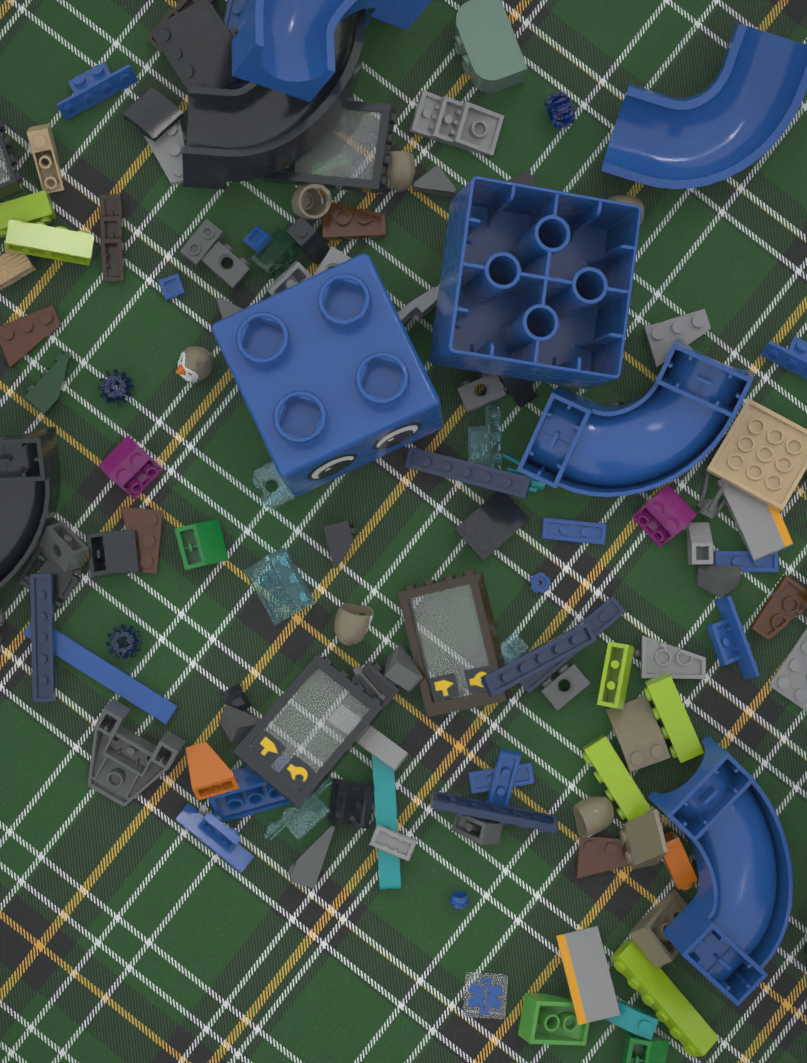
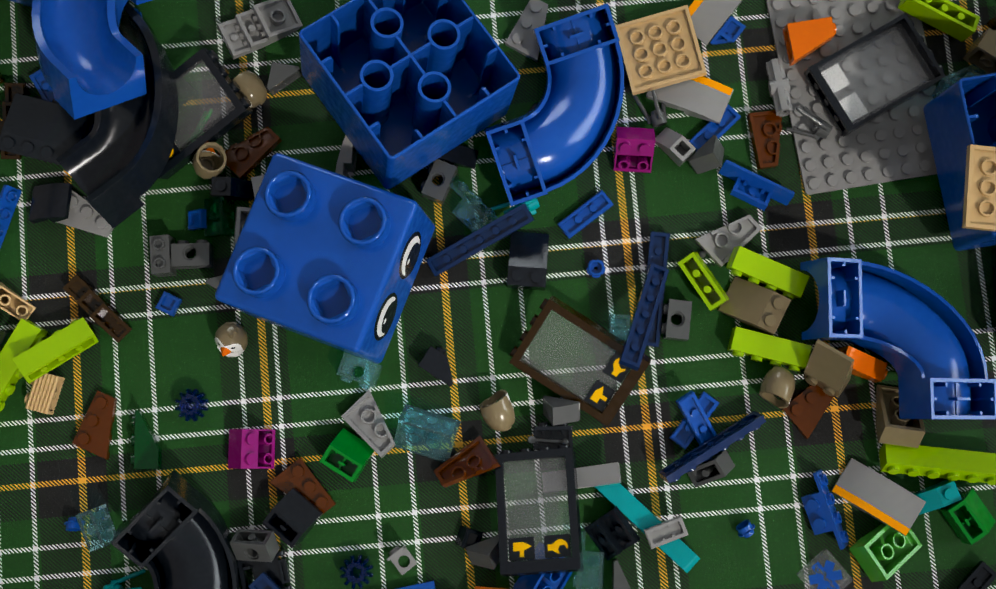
camera: 40 degrees left, 5 degrees down
none -> light grey wing [341,390,396,458]
none -> light grey bracket [386,545,417,575]
none -> reddish brown wing [434,436,500,488]
none -> blue bracket [801,469,849,550]

